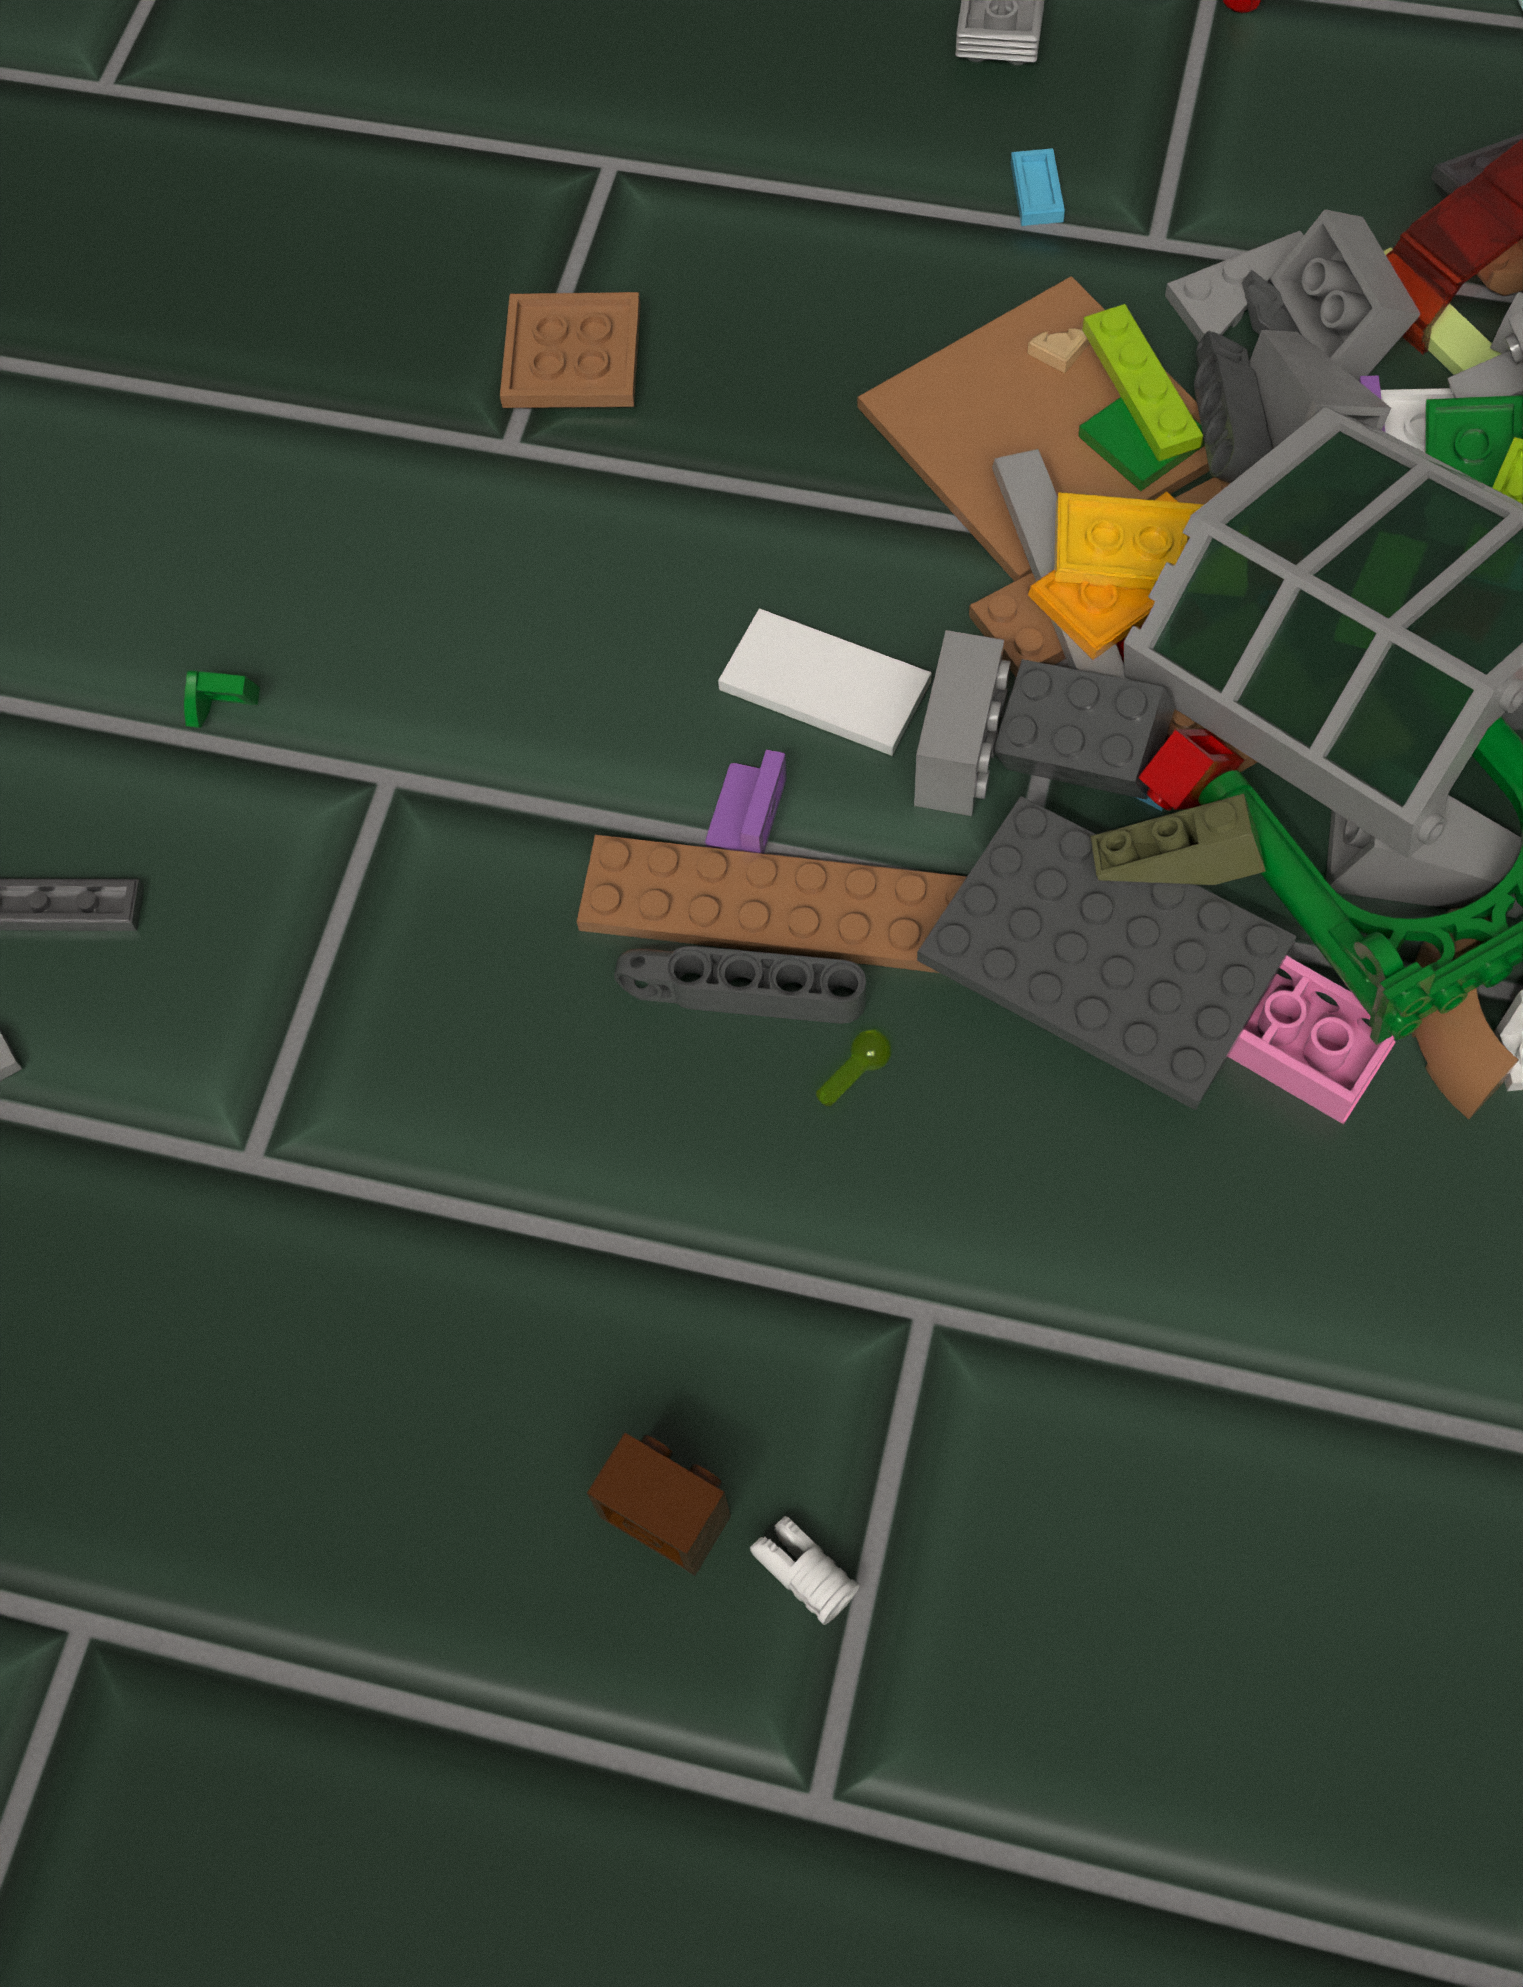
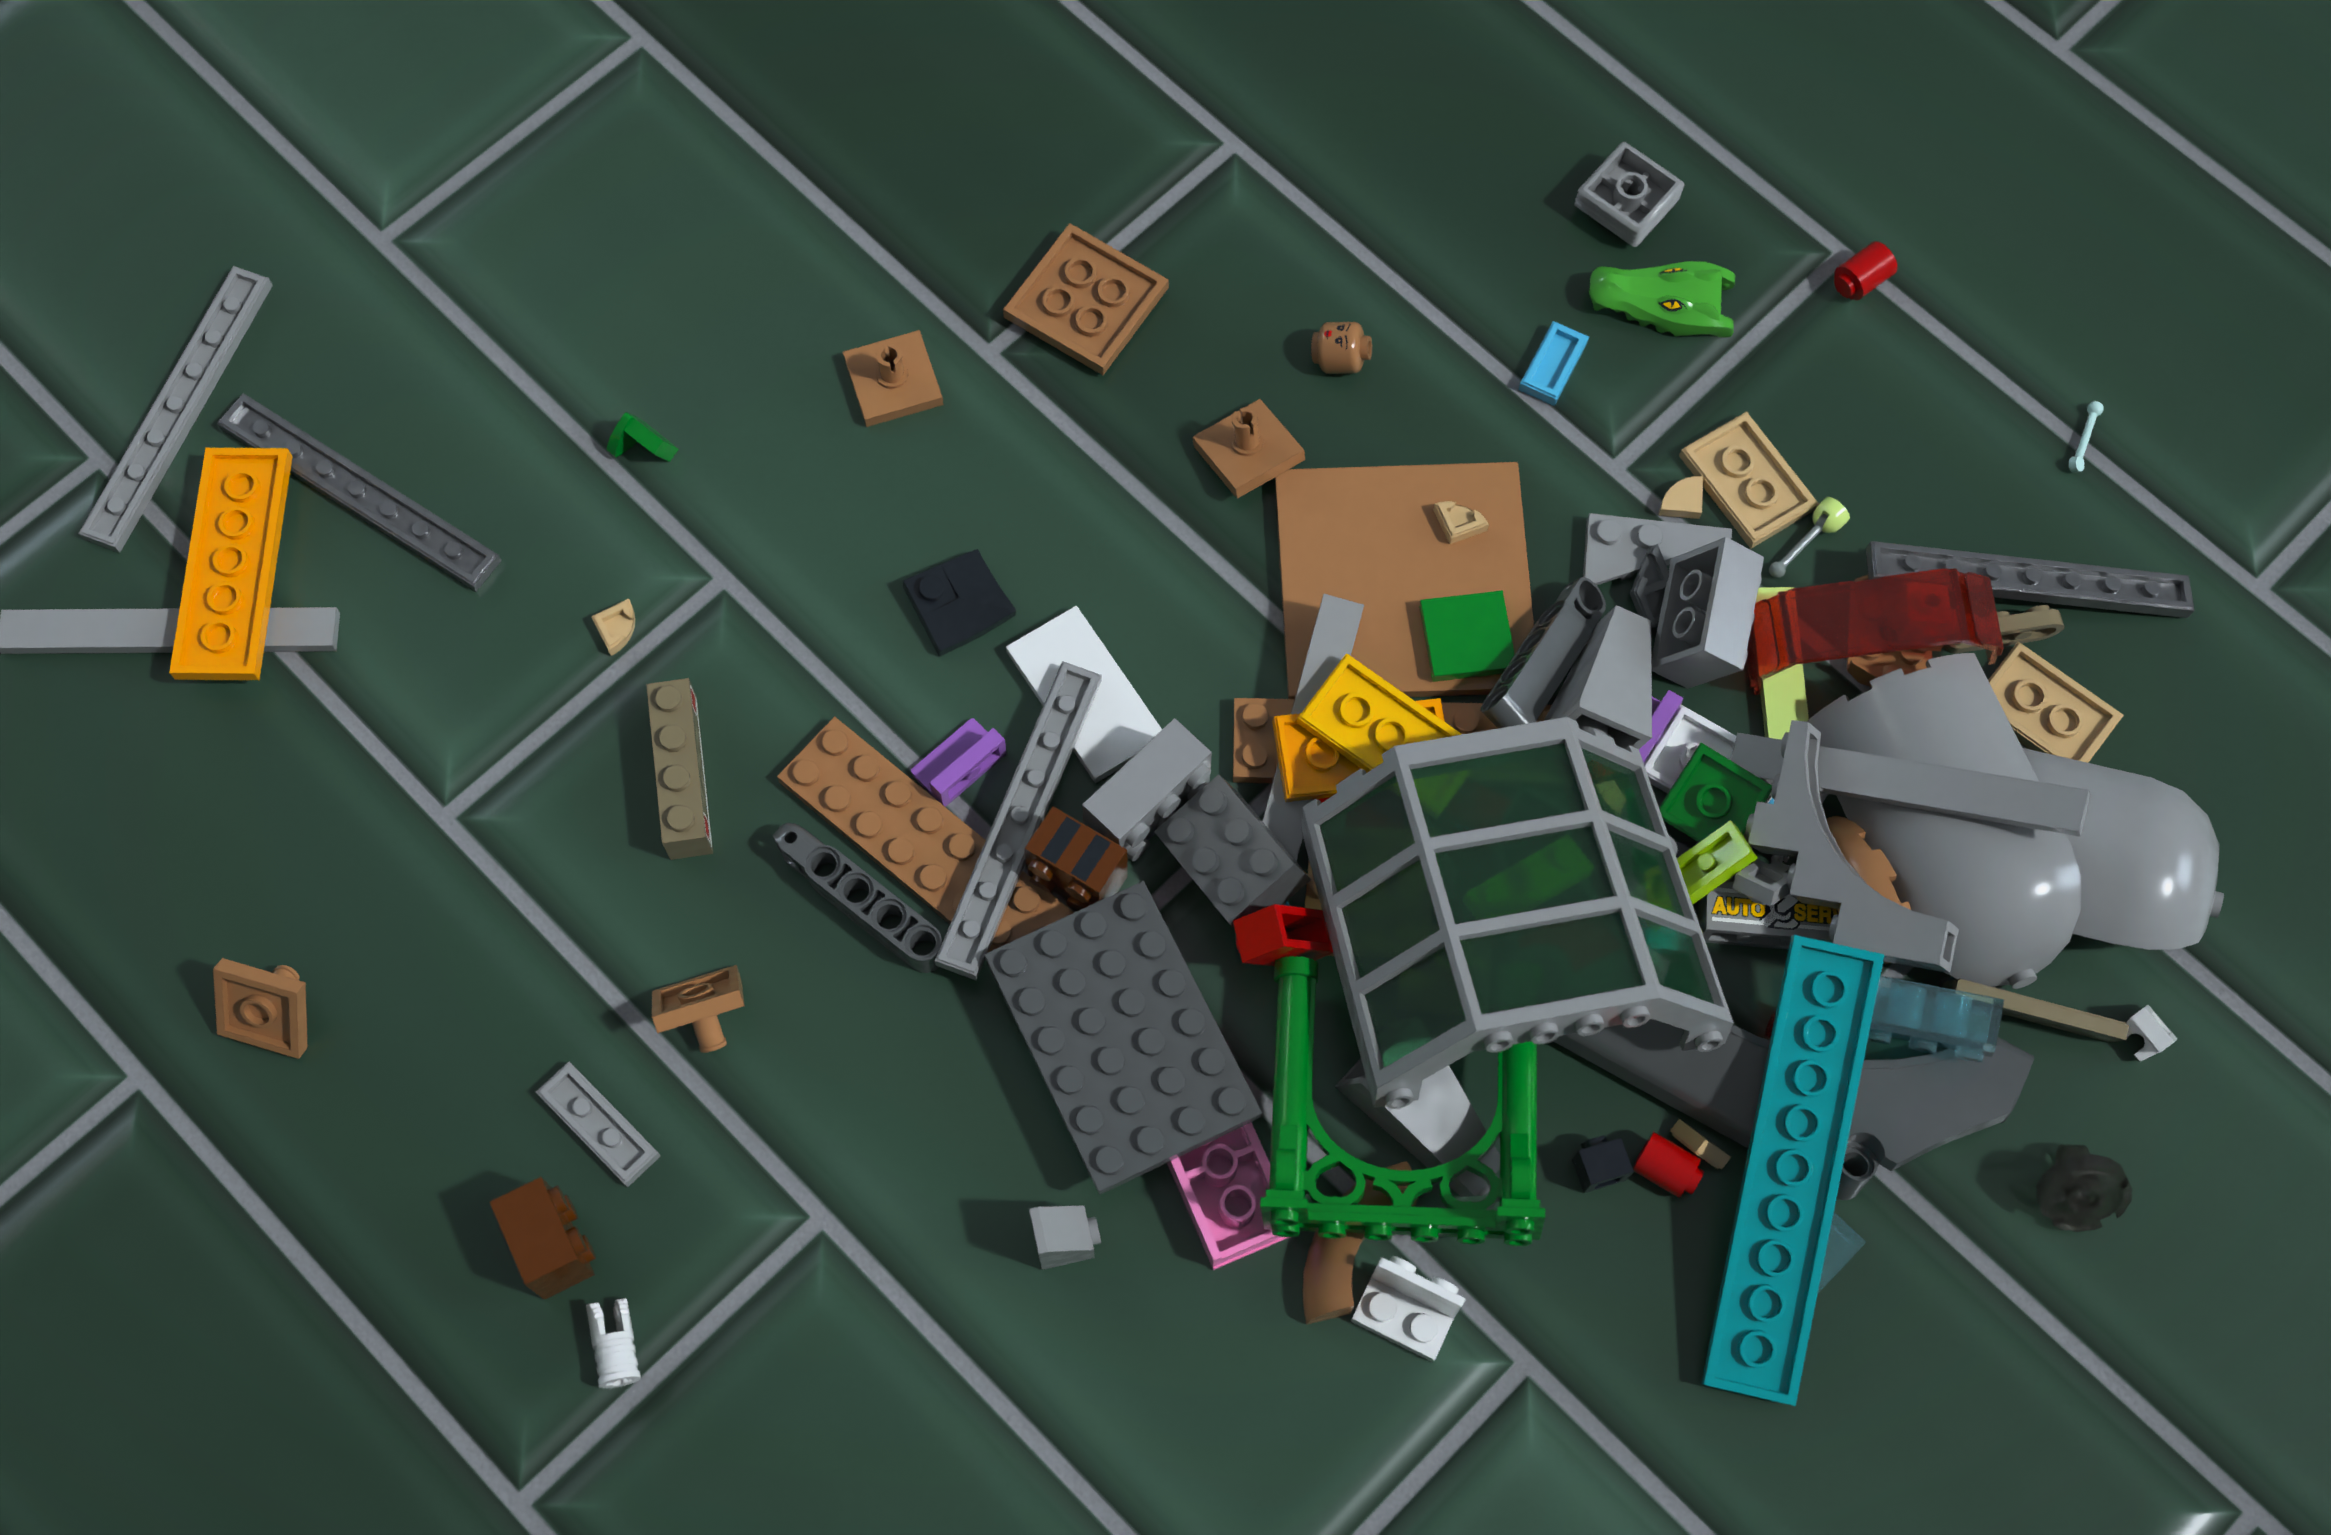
camera: 25 degrees right, 5 degrees up
clear neon green bar [816,1030,892,1106] -> none
lime plate [1082,304,1203,462] -> none
olive slope [1091,794,1266,885] -> none
none -> medium nougat tile [213,958,308,1059]
none -> light grey tile [536,1062,661,1187]
none -> tan tile [591,599,635,656]
none -> dark tan brick [646,678,713,860]
none -> medium nougat tile [652,965,744,1053]
none -> medium nougat tile [843,330,944,427]
none -> black plate [903,549,1016,657]
none -> light grey tile [935,661,1102,980]
none -> reddish brown brick [1024,806,1128,912]
none -> light grey slope [1029,1205,1101,1270]
none -> medium nougat tile [1192,399,1305,499]
none -> medium nougat head [1311,322,1372,374]
none -> bright green animal [1589,261,1735,338]
none -> tan tile [1659,476,1703,519]
none -> tan tile [1679,411,1819,549]
none -> hinge [1769,497,1850,578]

